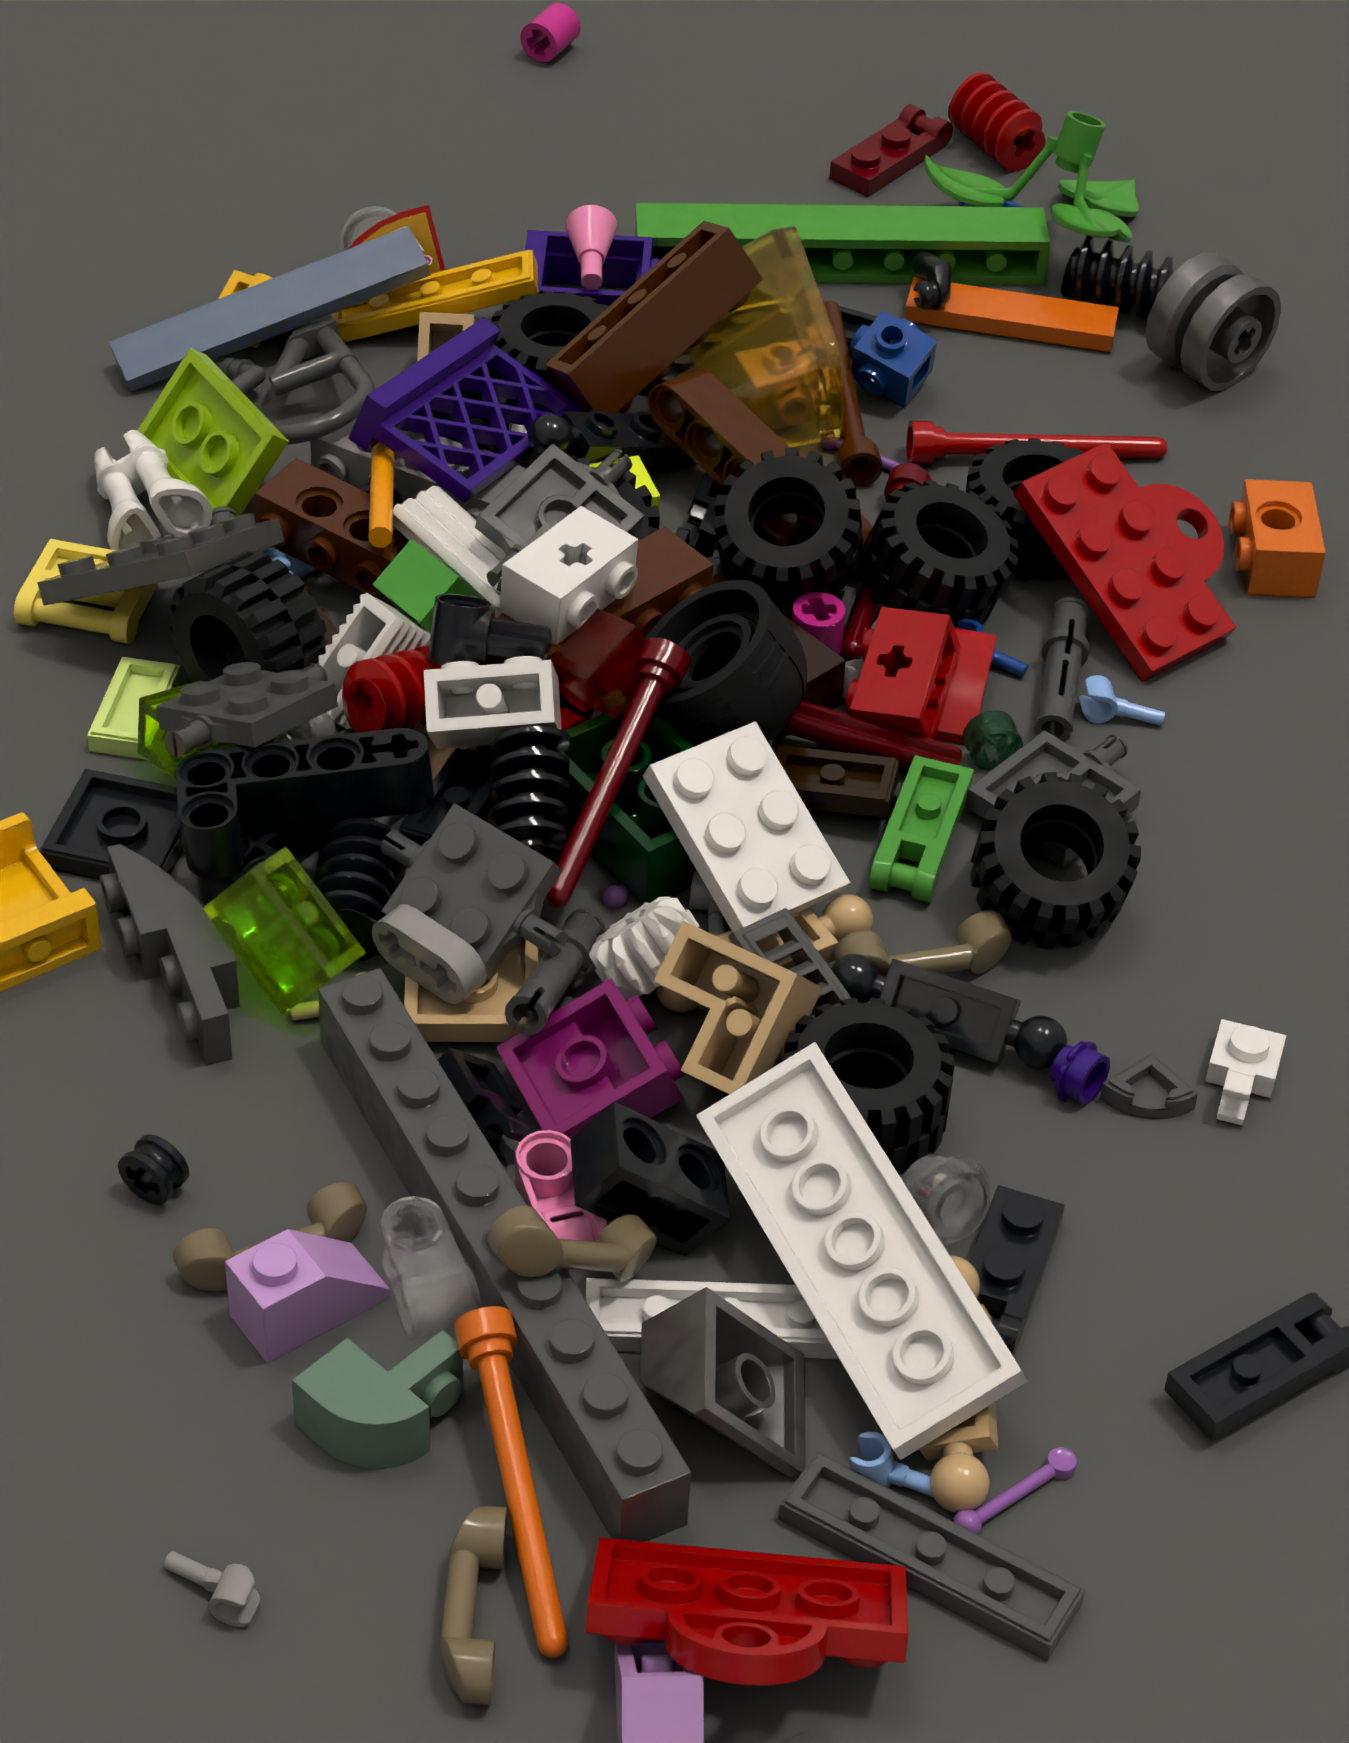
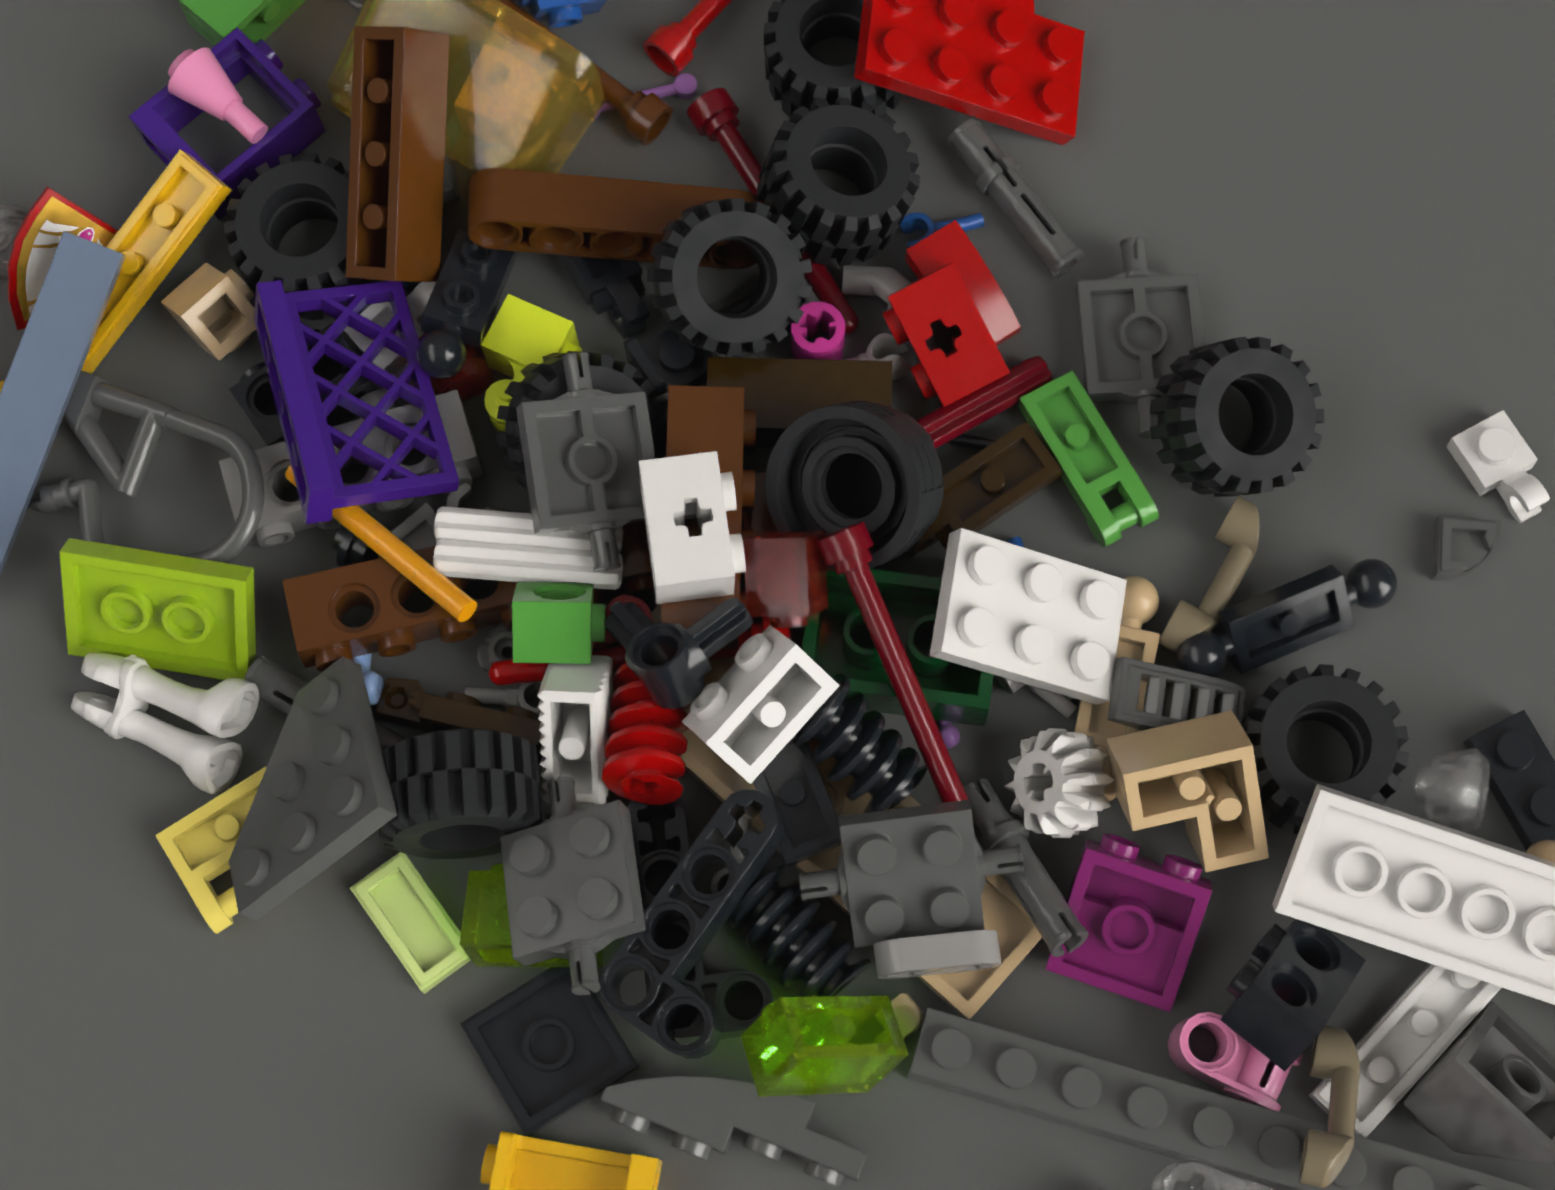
camera: 40 degrees left, 30 degrees up
black plate [438,1047,529,1166] -> none
clear green bush [962,710,1023,771] -> none
dark purple plate [1050,1041,1110,1105] -> none
light blue hand [1079,675,1165,726] -> none

